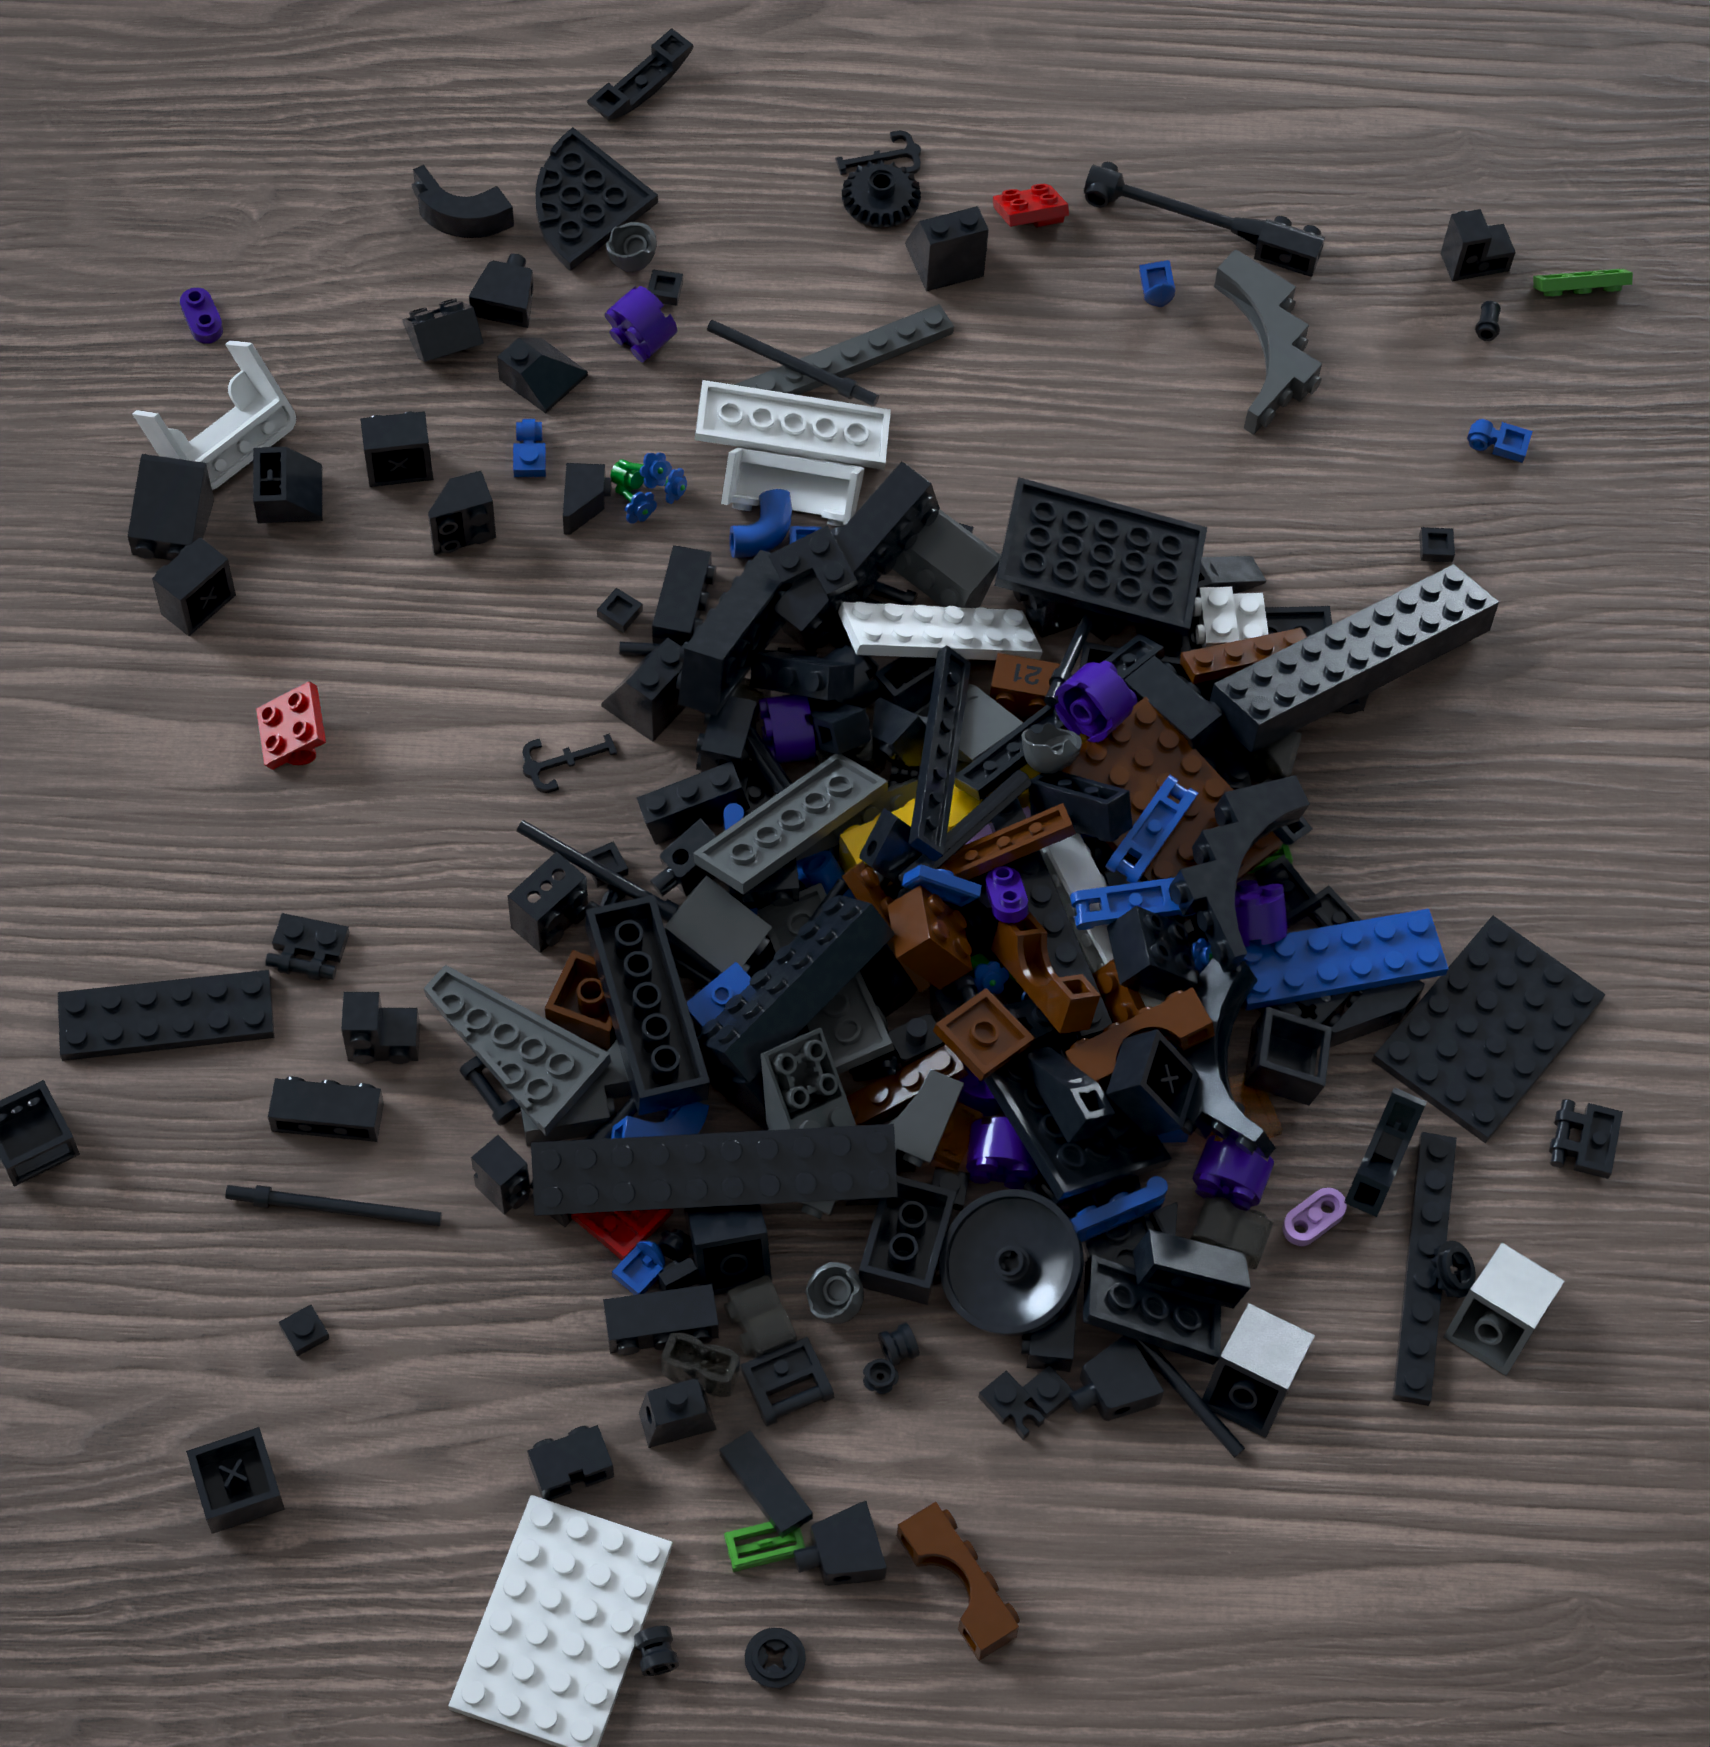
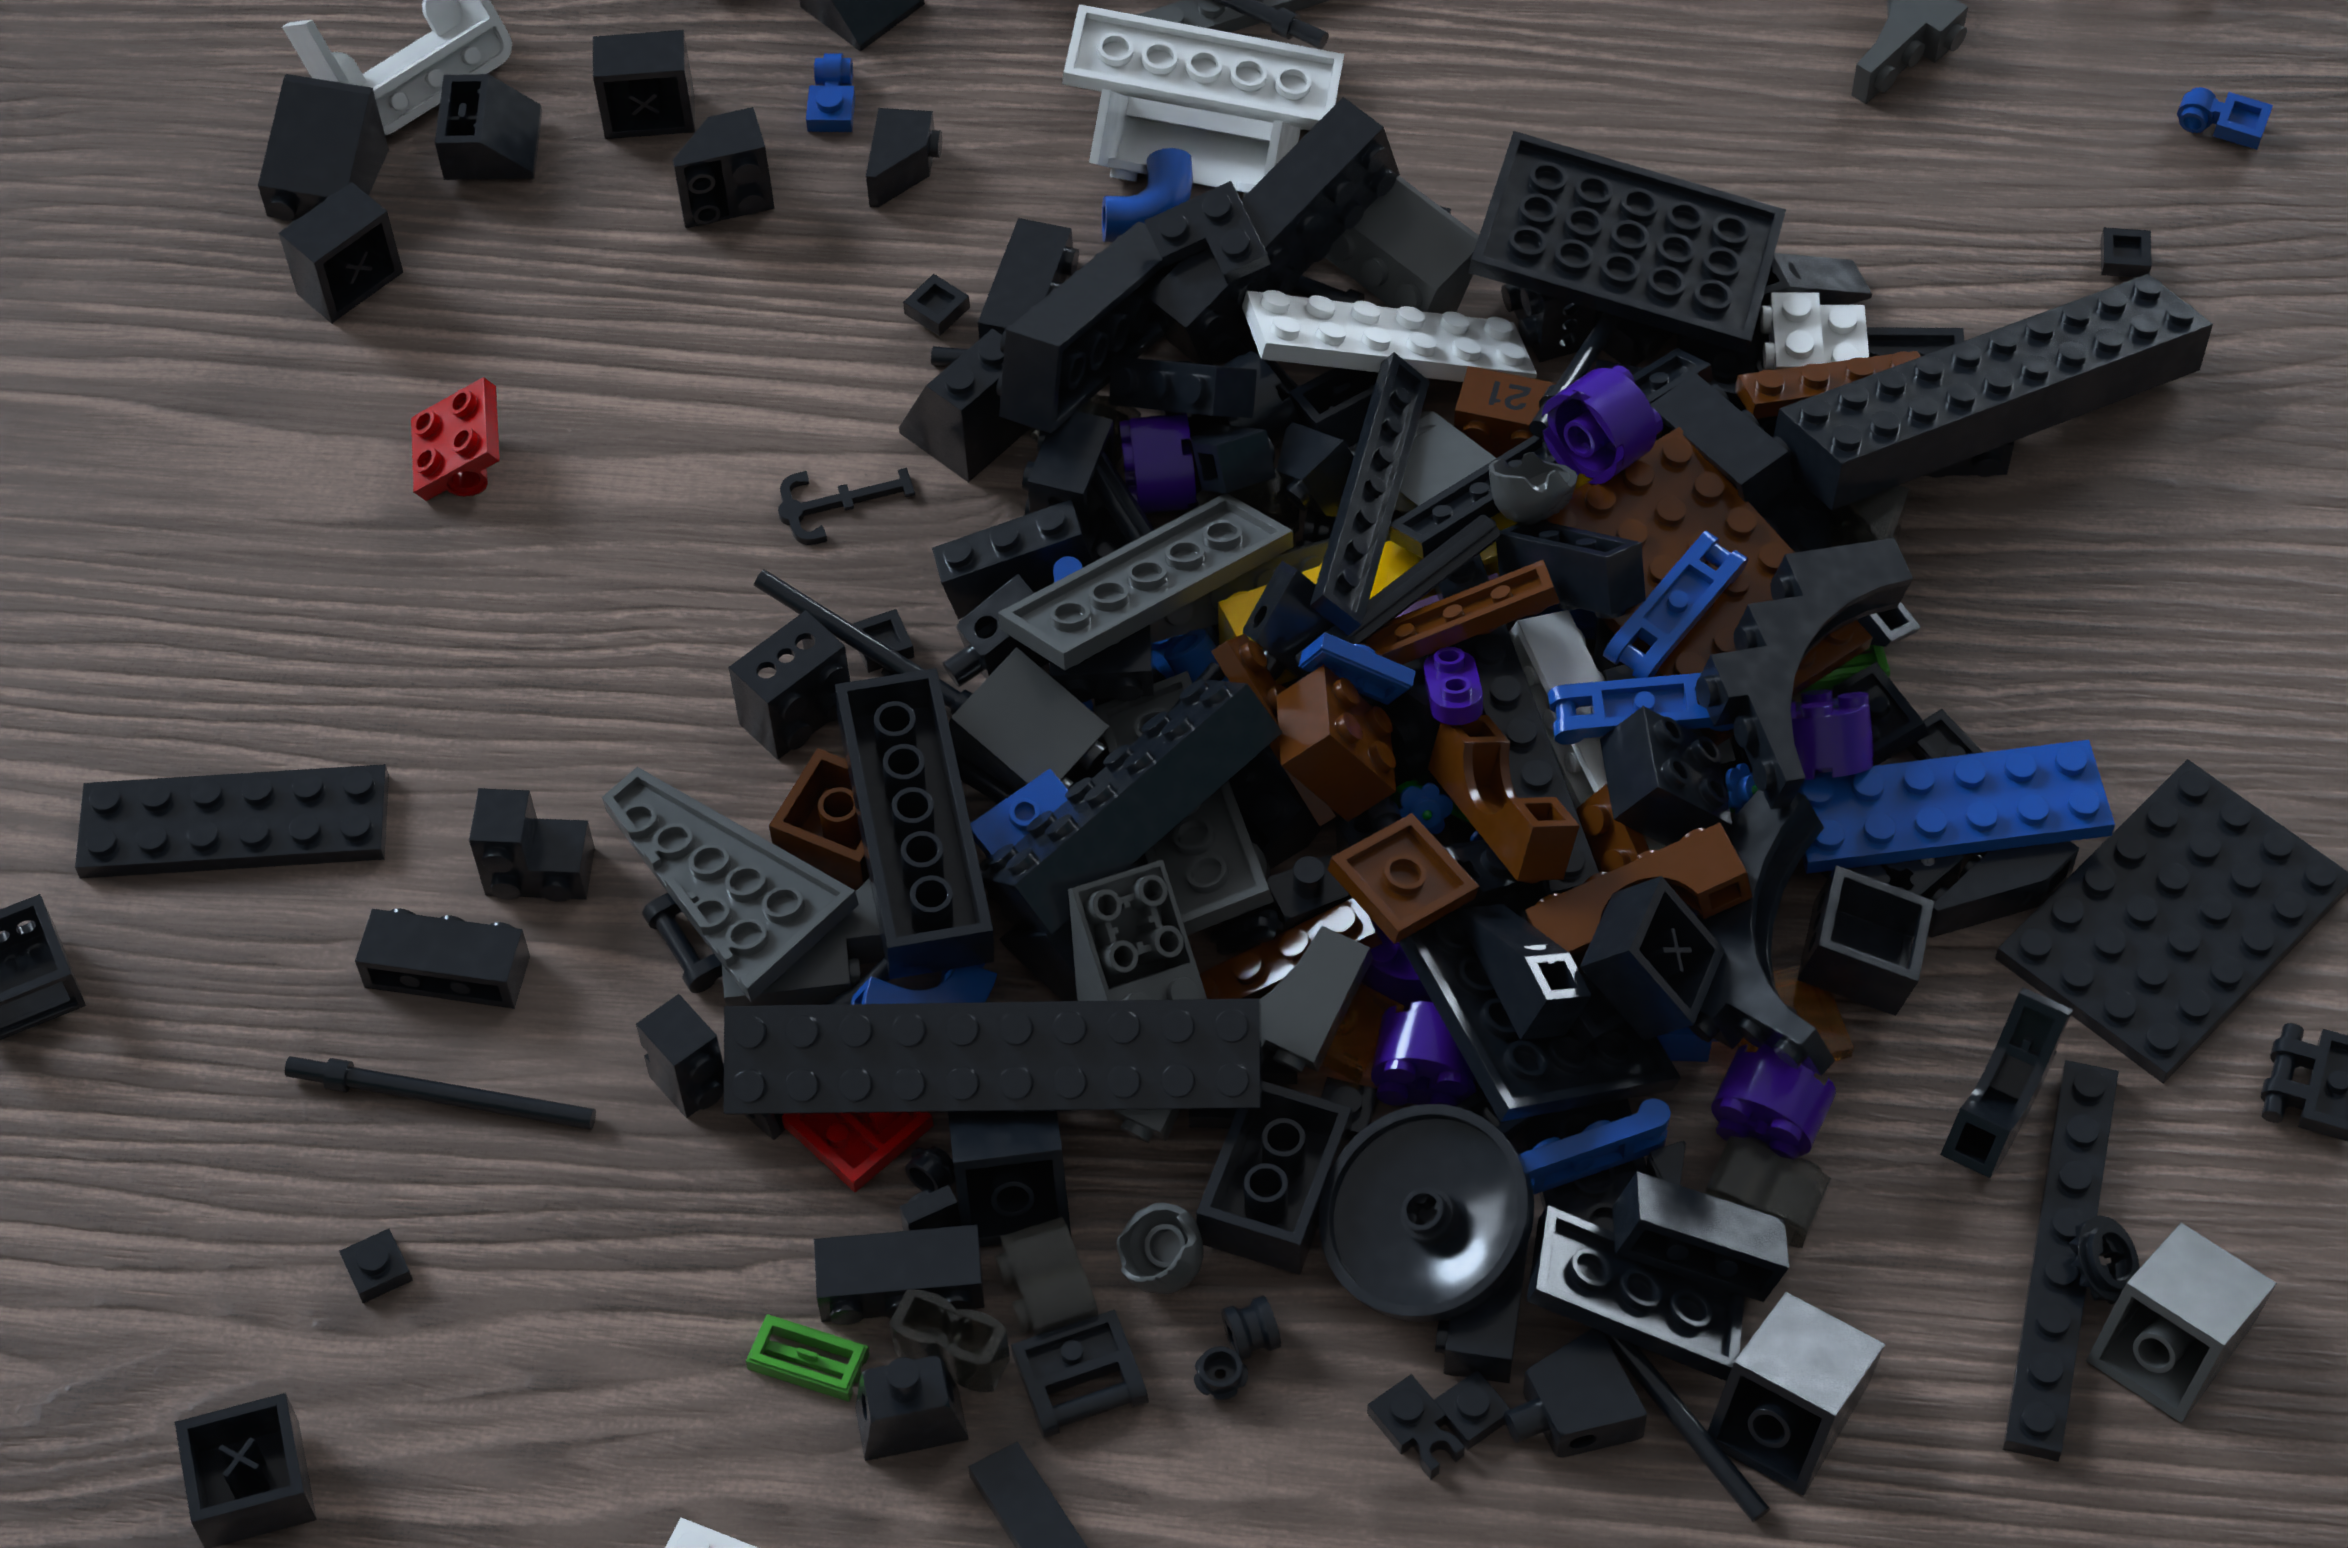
camera: 10 degrees right, 5 degrees down
black plate [265,913,350,980] -> none
black brick [527,1425,614,1501] -> none
blue plant [610,452,687,524] -> none
blue plate [612,1241,666,1295] -> none
lavender plate [1282,1188,1347,1246] -> none
none -> bright green tile [746,1314,870,1402]

